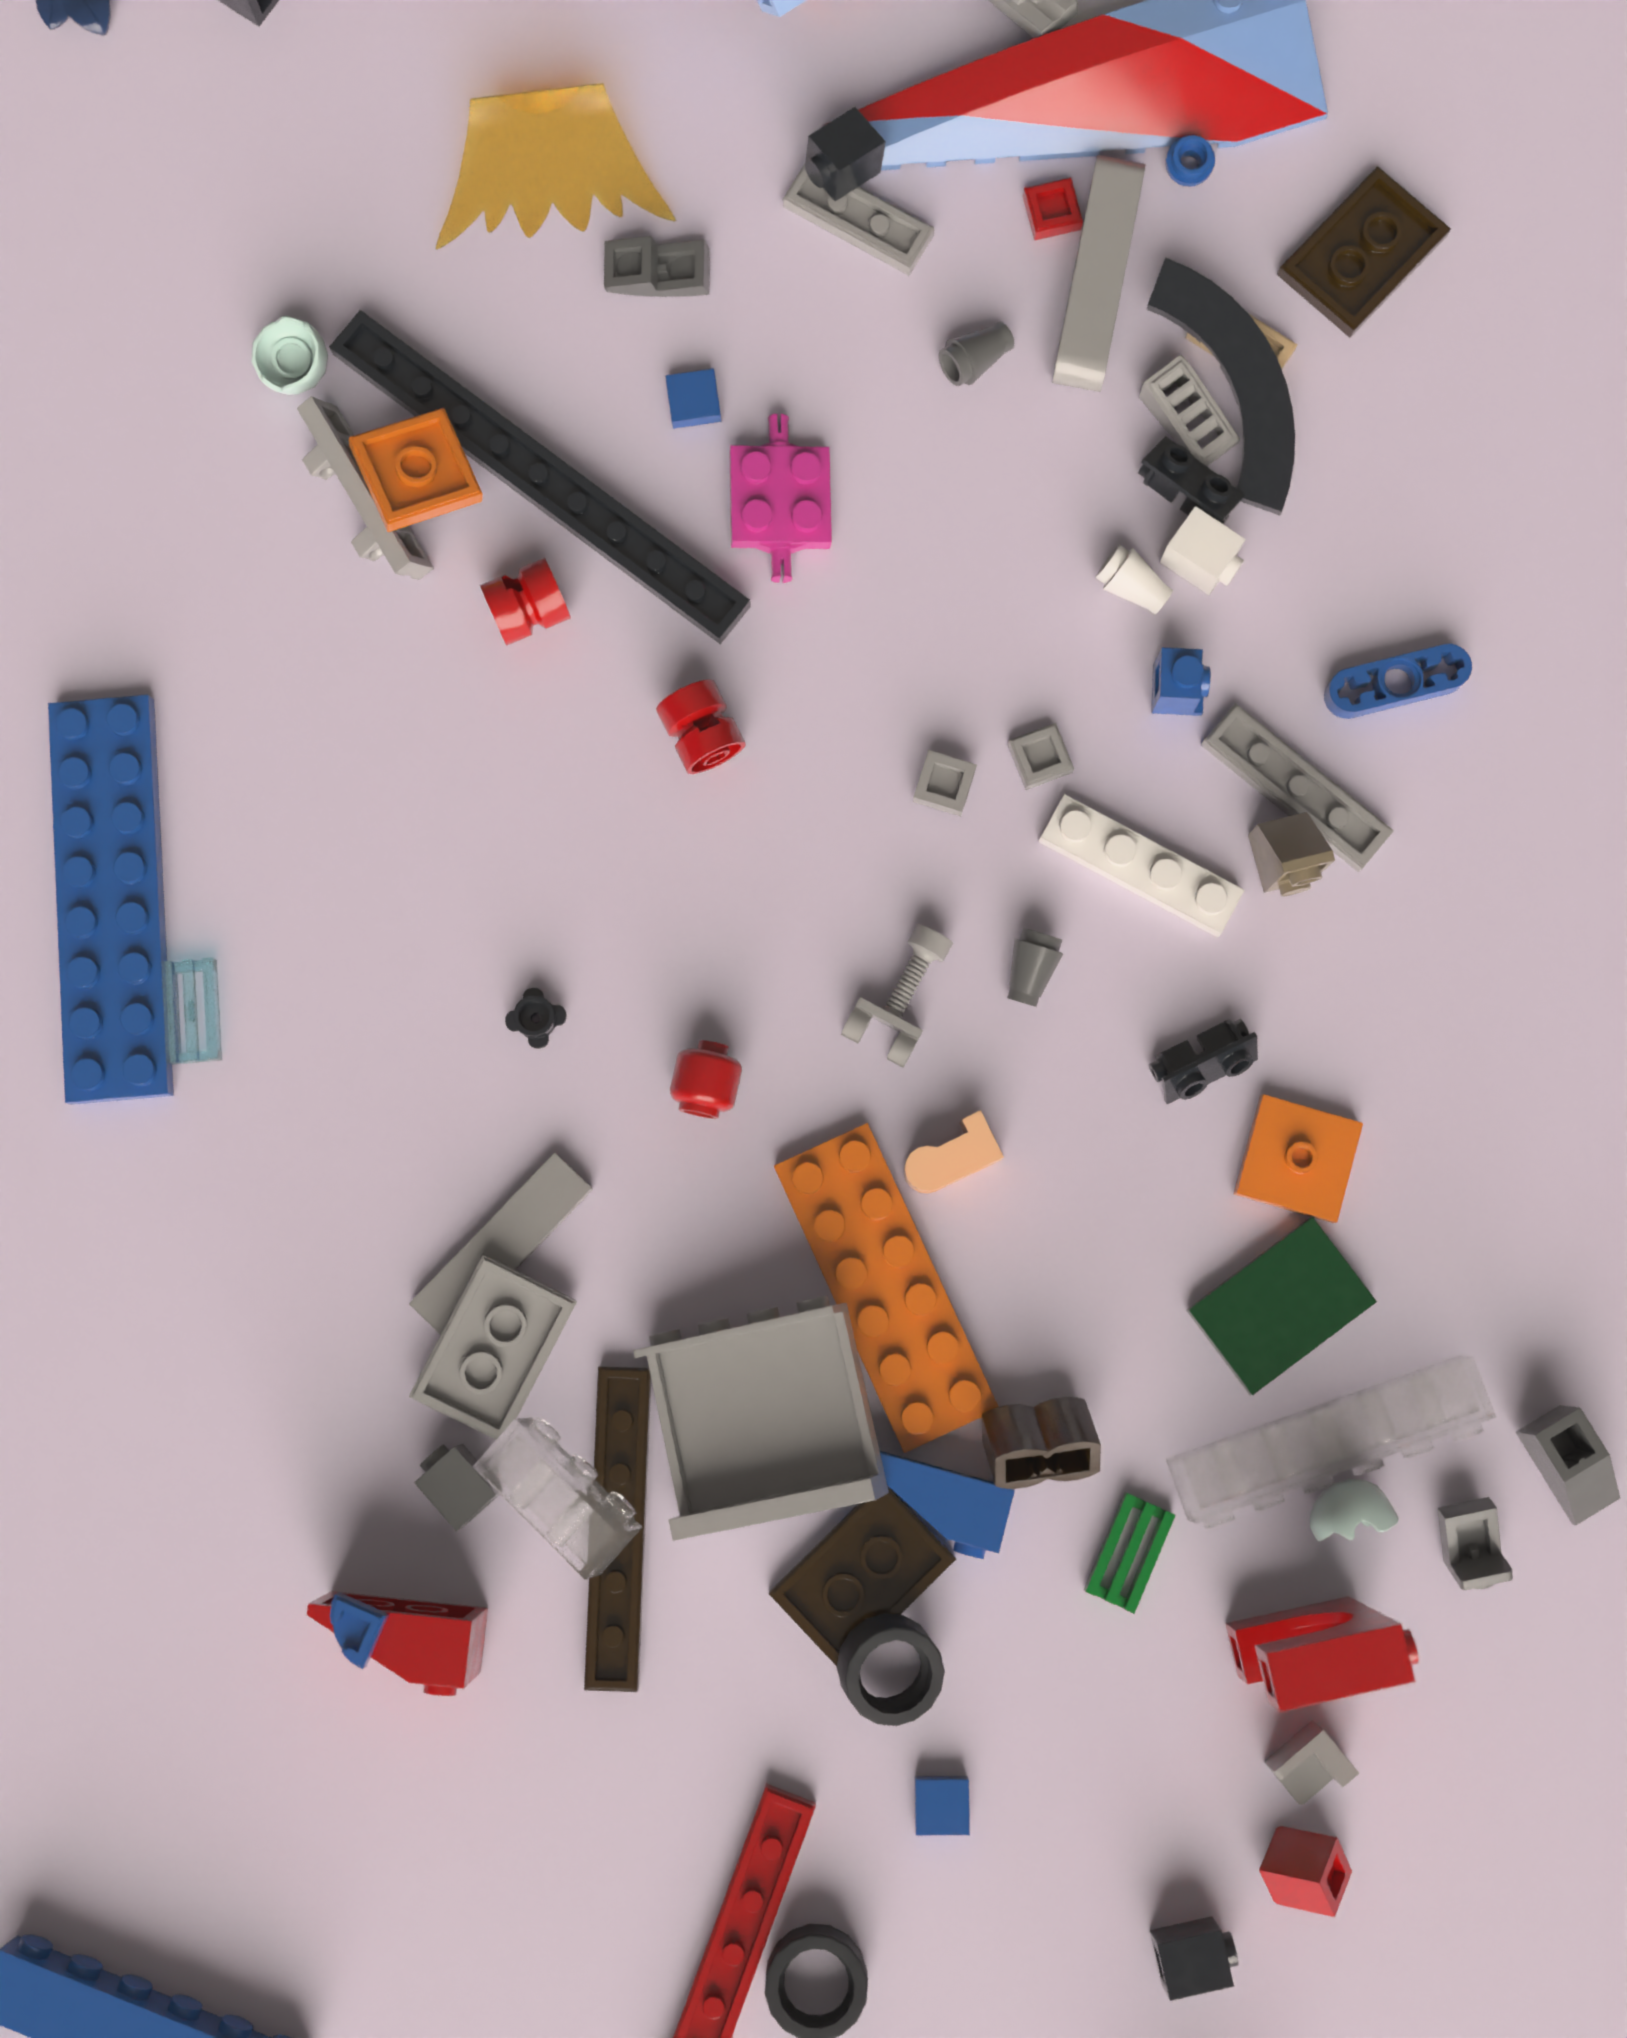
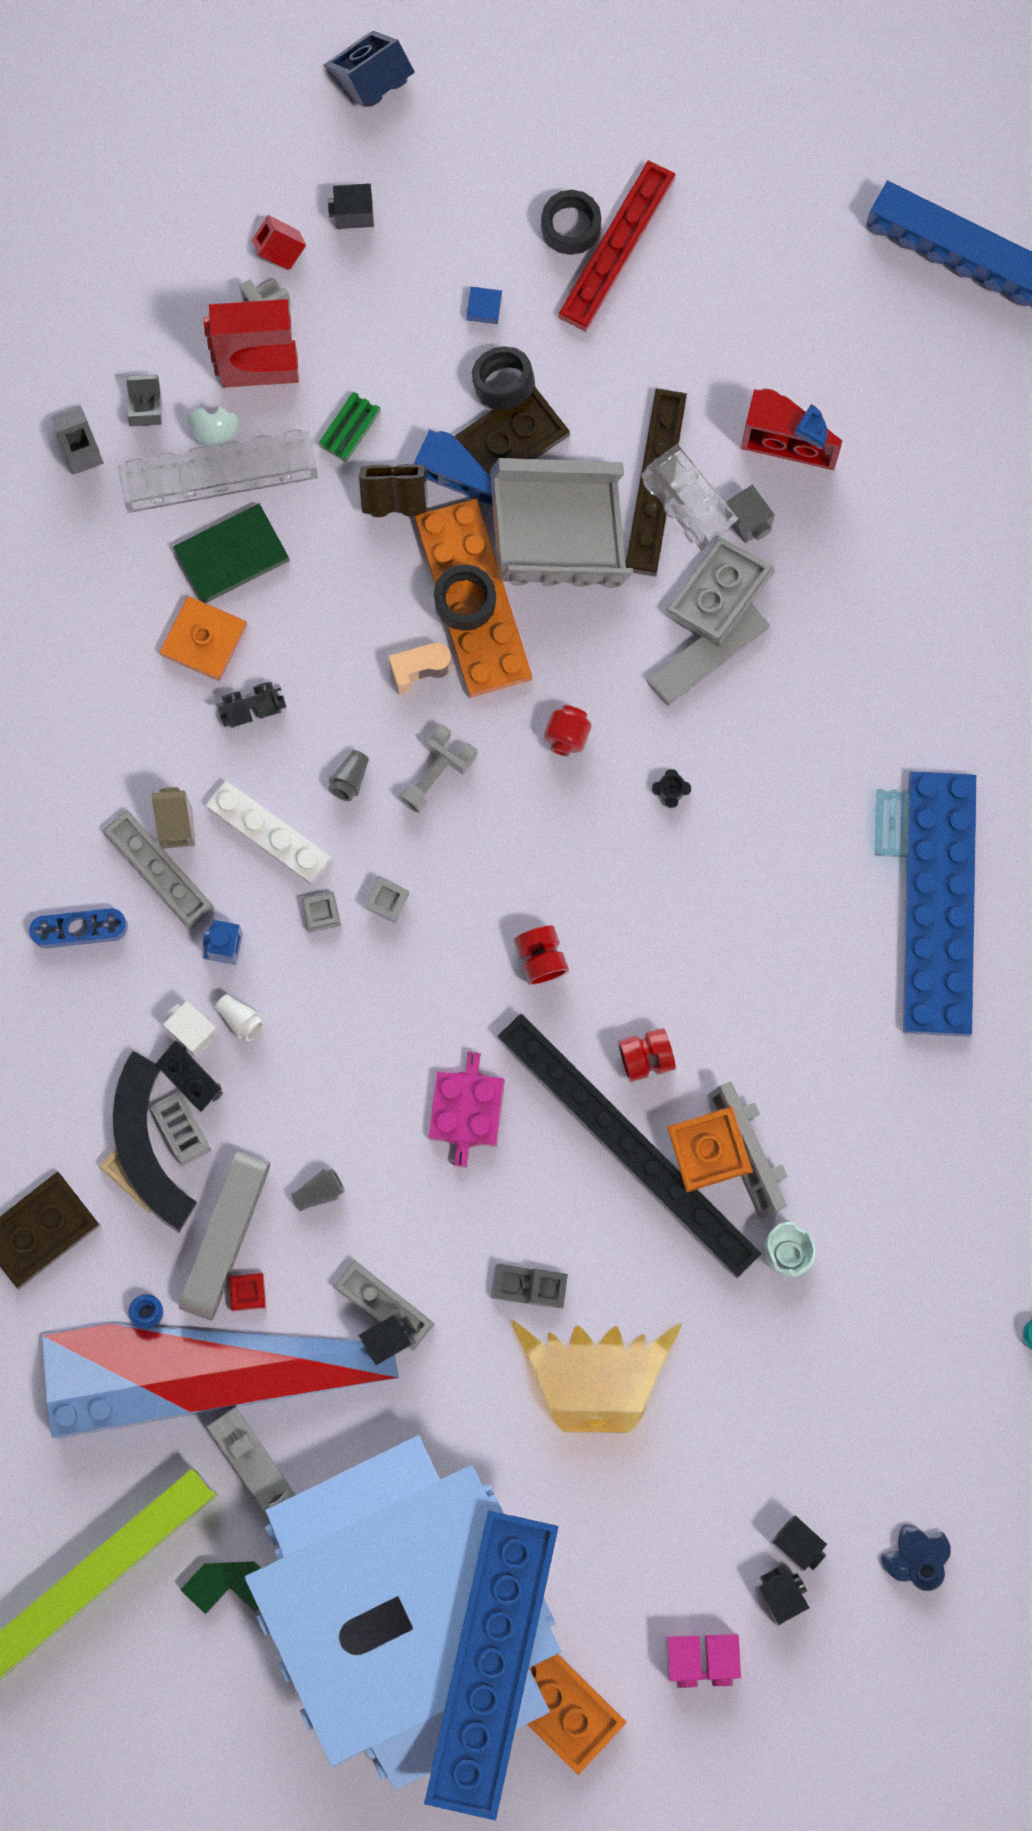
camera: 175 degrees left, 5 degrees down
blue tile [665,369,722,429] -> none
none -> black tyre [434,564,496,631]

